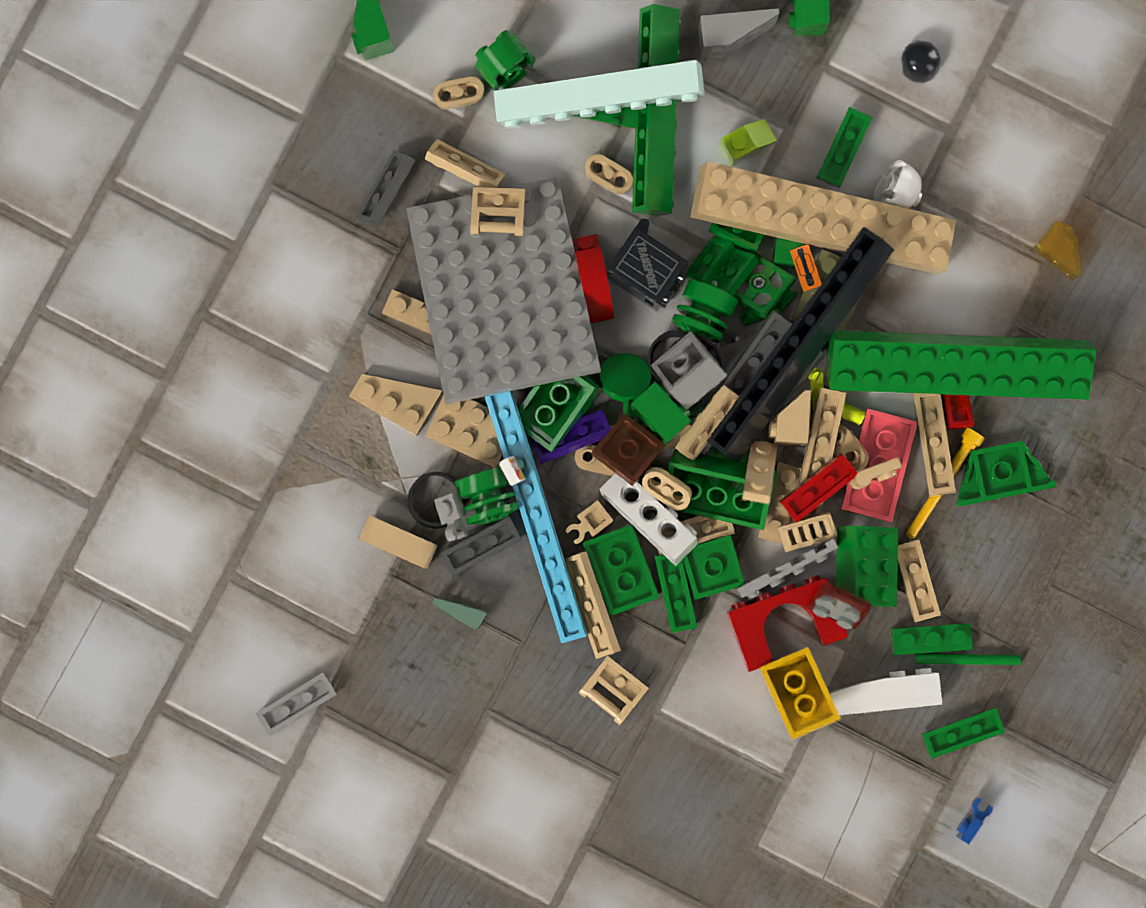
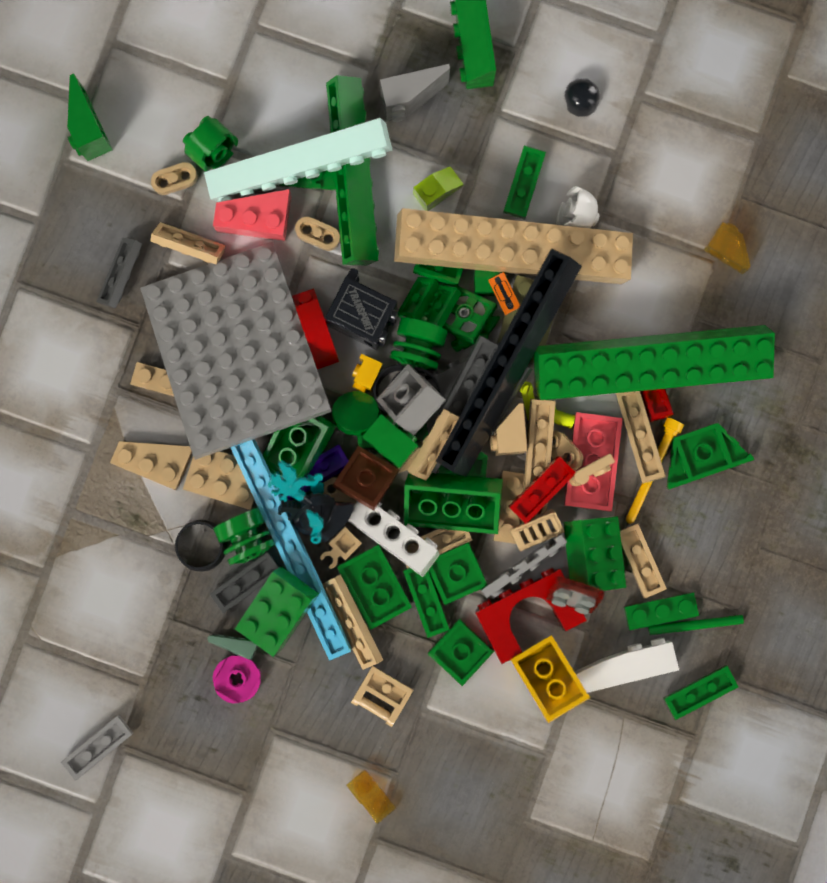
camera: 10 degrees left, 0 degrees up
tan beam [358,515,438,569] -> none
light grey plate [434,492,467,542] -> none
tan plate [470,187,526,236] -> none
white tile [499,456,526,486] -> none
tan plate [642,467,692,510] -> none
tan plate [743,441,778,504] -> none
blue plate [956,797,993,845] -> none
none -> coral wedge [213,189,292,241]
none -> dark pink plate [213,655,261,703]
none -> green brick [235,566,319,657]
none -> helmet [268,461,354,544]
none -> clear yellow slope [346,770,397,824]
none -> yellow brick [352,354,383,393]
none -> green tile [427,618,494,686]

